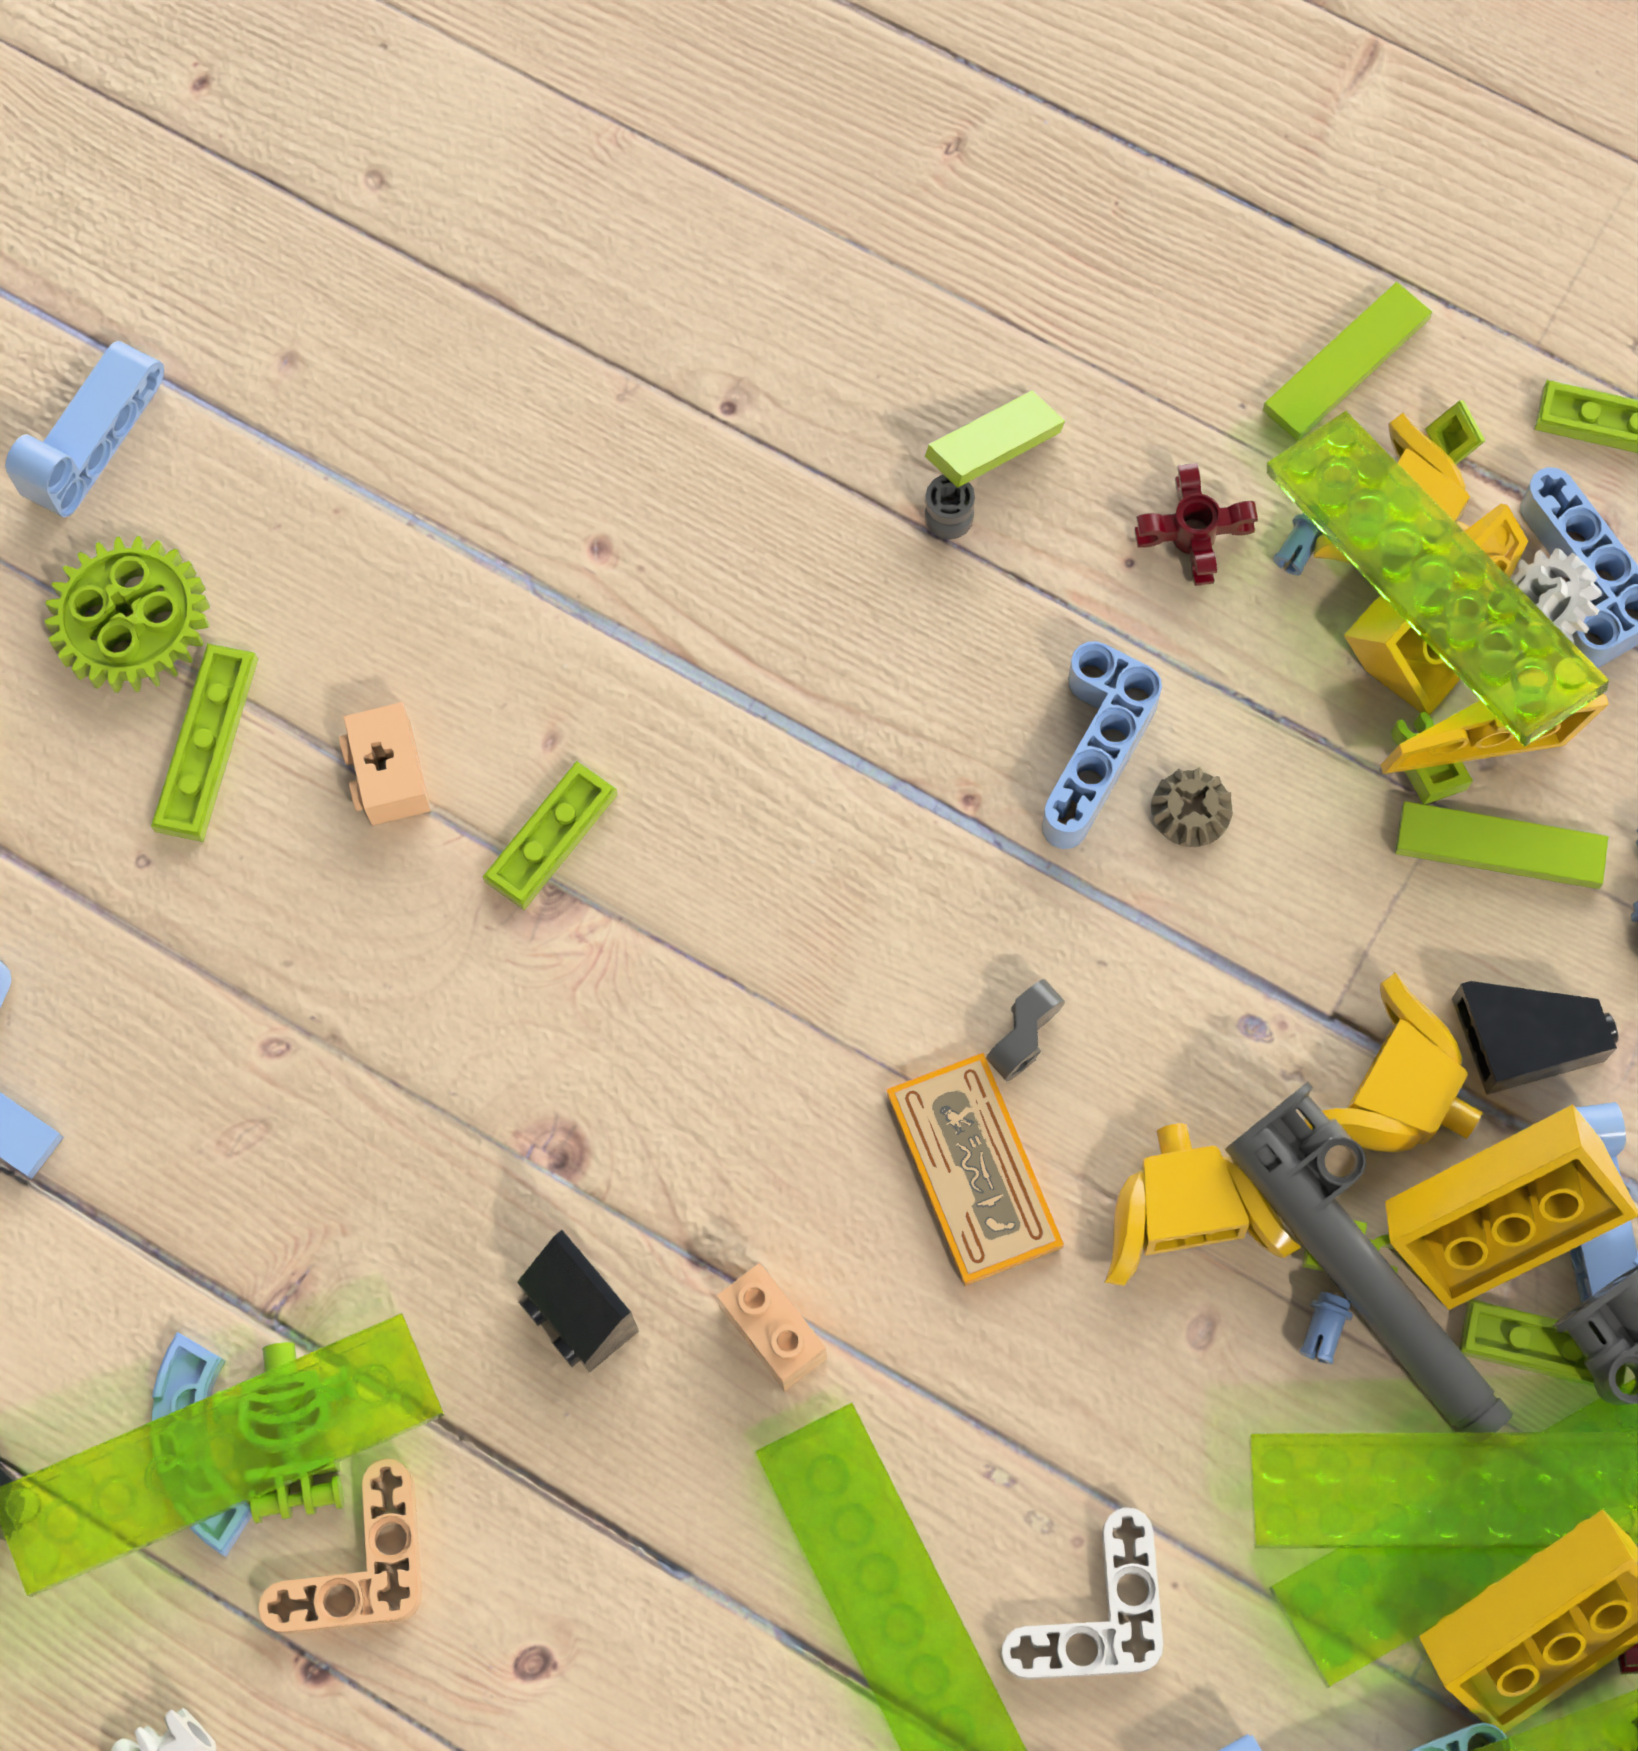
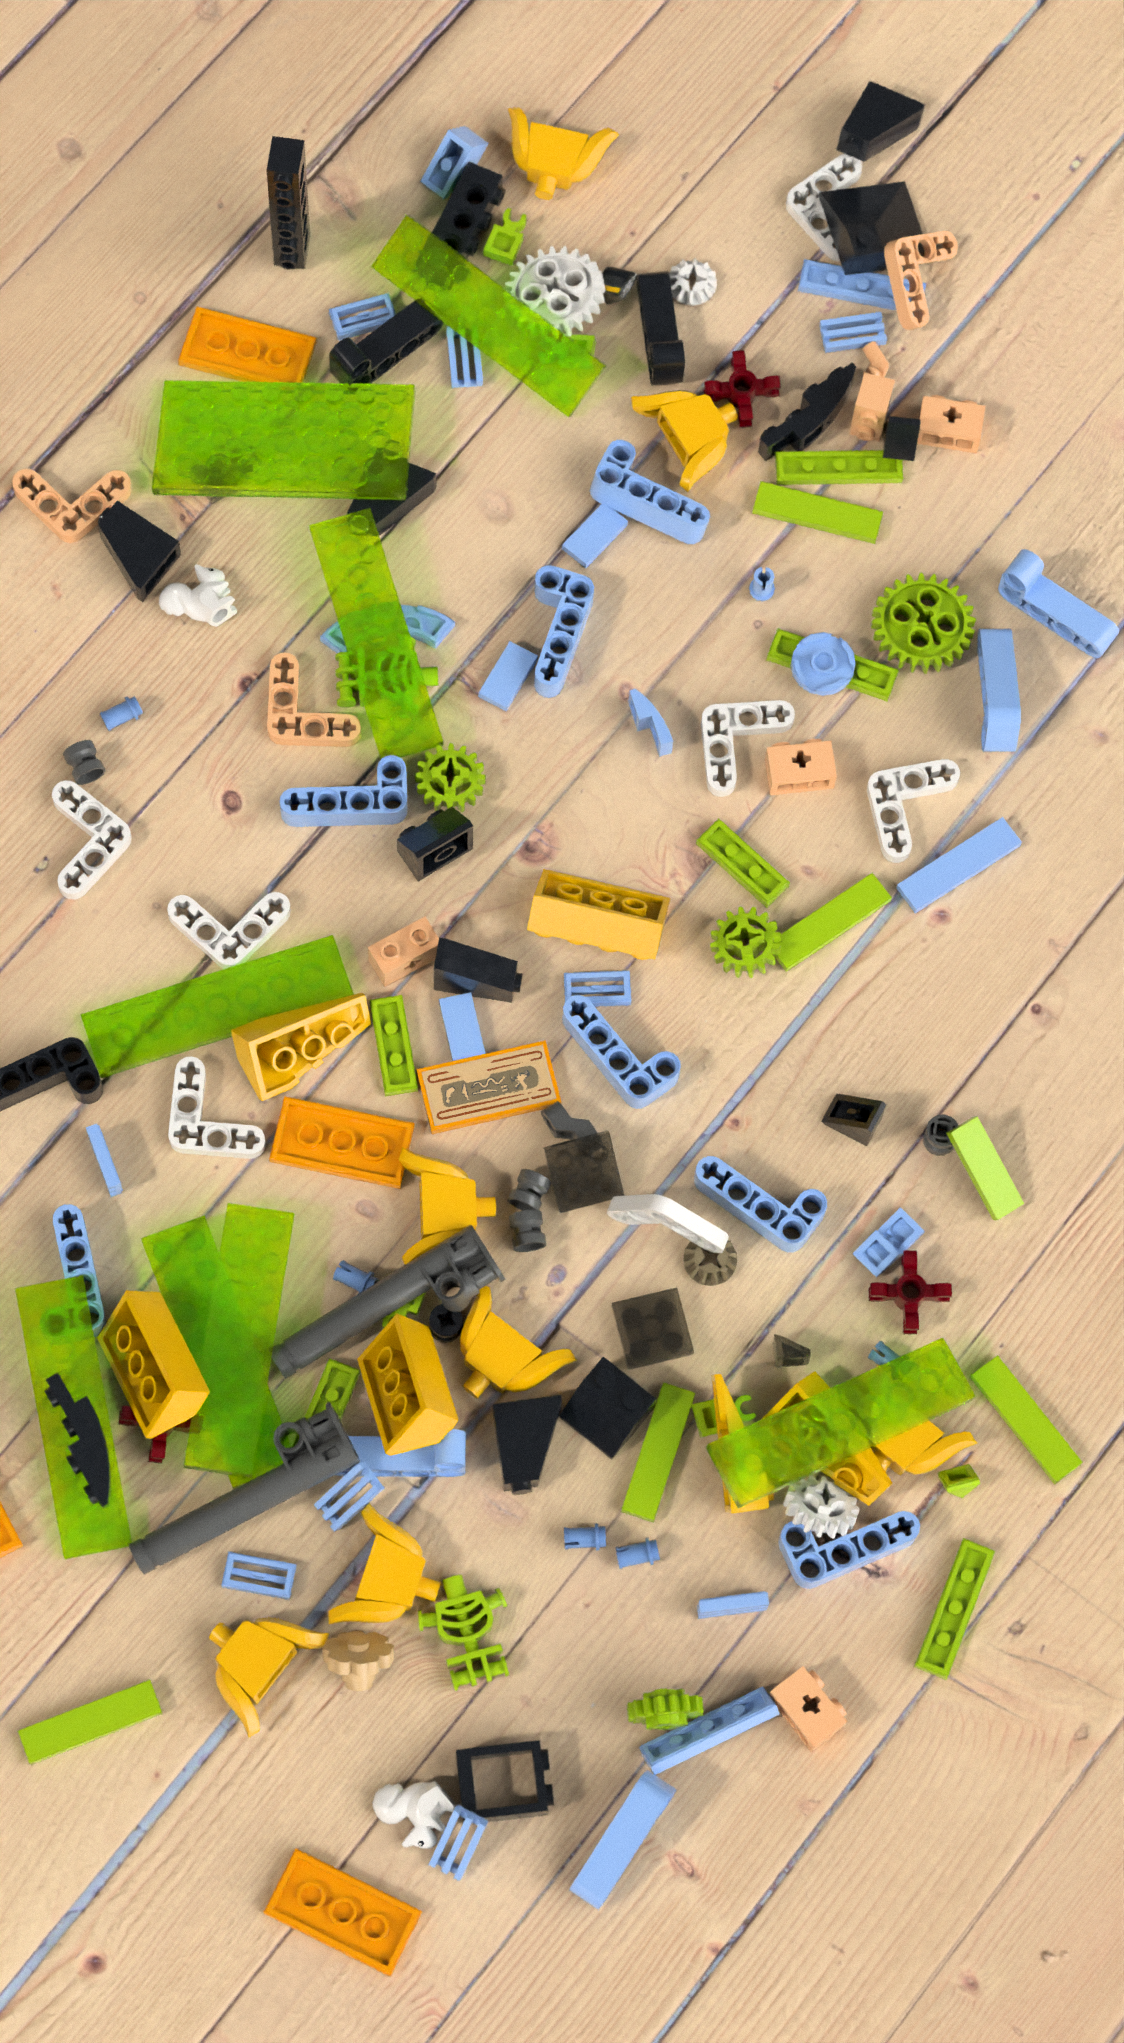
camera: 90 degrees right, 0 degrees up
none -> white beam [167,892,291,971]
none -> yellow wedge [231,993,371,1101]
none -> light orange tile [269,1096,415,1189]
none -> light blue beam [279,755,408,827]
none -> lime tile [369,995,418,1097]
none -> lime gear [415,743,486,813]
none -> black wheel [429,1304,463,1343]
none -> black slope [434,937,523,1003]
none -> light blue tile [439,992,485,1061]
none -> light blue tile [478,641,538,712]
none -> dark grey wheel [508,1169,551,1211]
none -> dark grey wheel [509,1210,546,1252]
none -> yellow slope [527,869,671,960]
none -> light blue beam [534,565,594,698]
none -> clear smoke tile [543,1130,624,1213]
none -> black slope [559,1356,656,1460]
none -> light blue beam [562,995,681,1109]
none -> light blue tile [564,970,631,1007]
none -> white beam [607,1194,729,1253]
none -> clear smoke plate [611,1287,694,1370]
none -> light blue slope [628,689,673,757]
none -> white beam [701,700,795,797]
none -> lime gear [710,906,782,978]
none -> light blue pin [749,567,775,601]
none -> lime tile [772,873,892,972]
none -> clear smoke slope [772,1334,811,1368]
none -> light blue tile [791,632,856,696]
none -> black slope [821,1094,886,1146]
none -> light blue slope [853,1207,925,1278]
none -> white beam [867,759,960,863]
none -> light blue tile [896,817,1022,914]
none -> light blue beam [977,629,1021,752]

